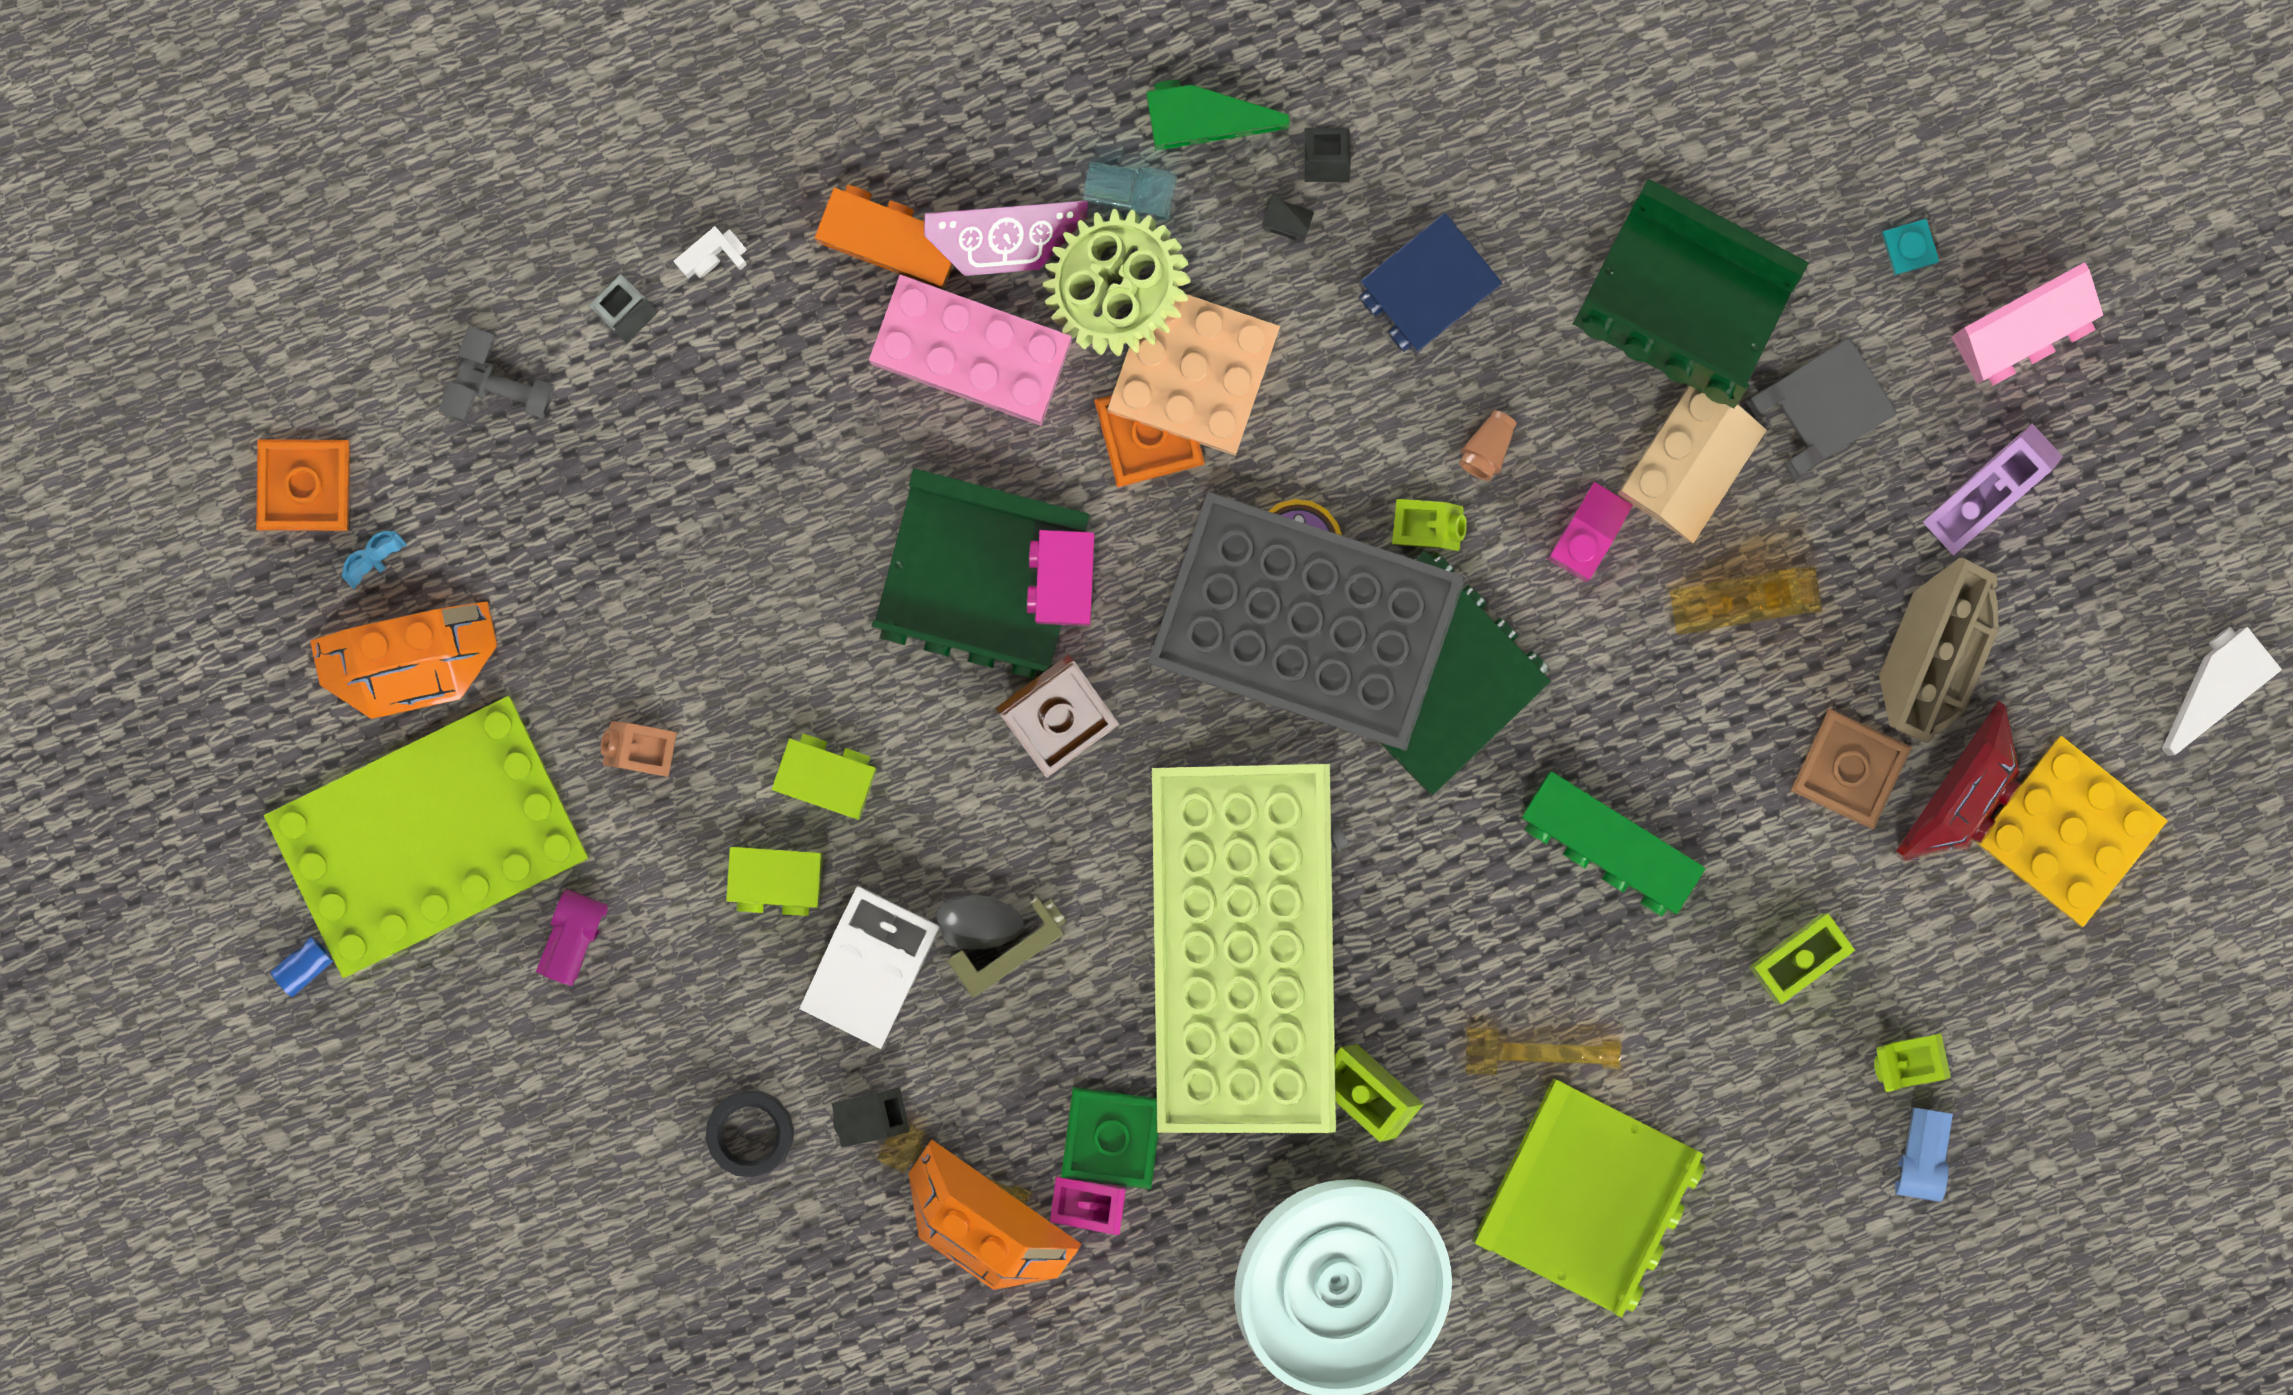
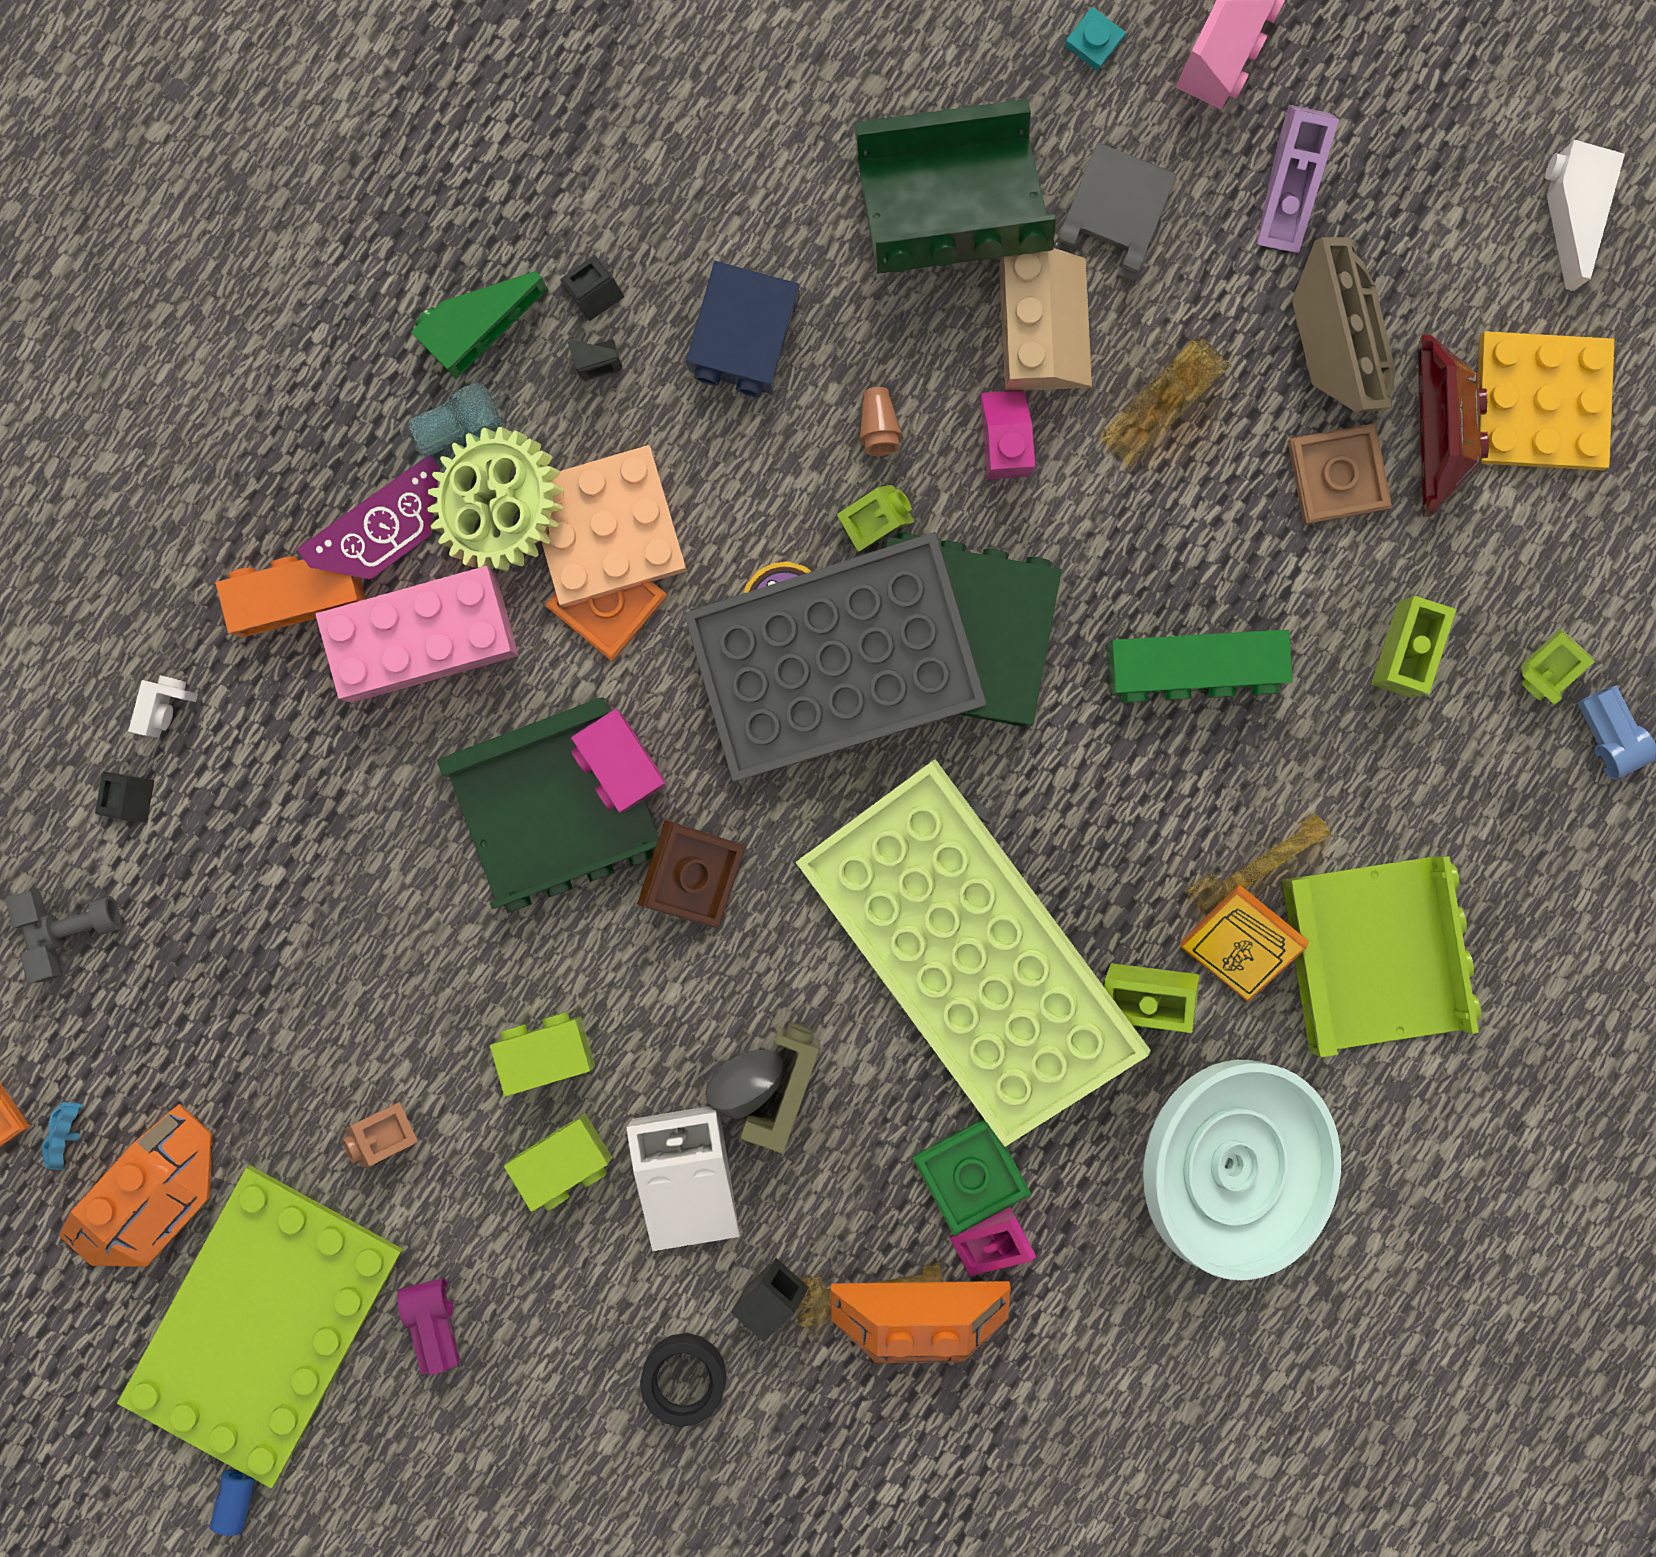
camera: 35 degrees left, 0 degrees up
none -> yellow tile [1180,885,1308,1002]

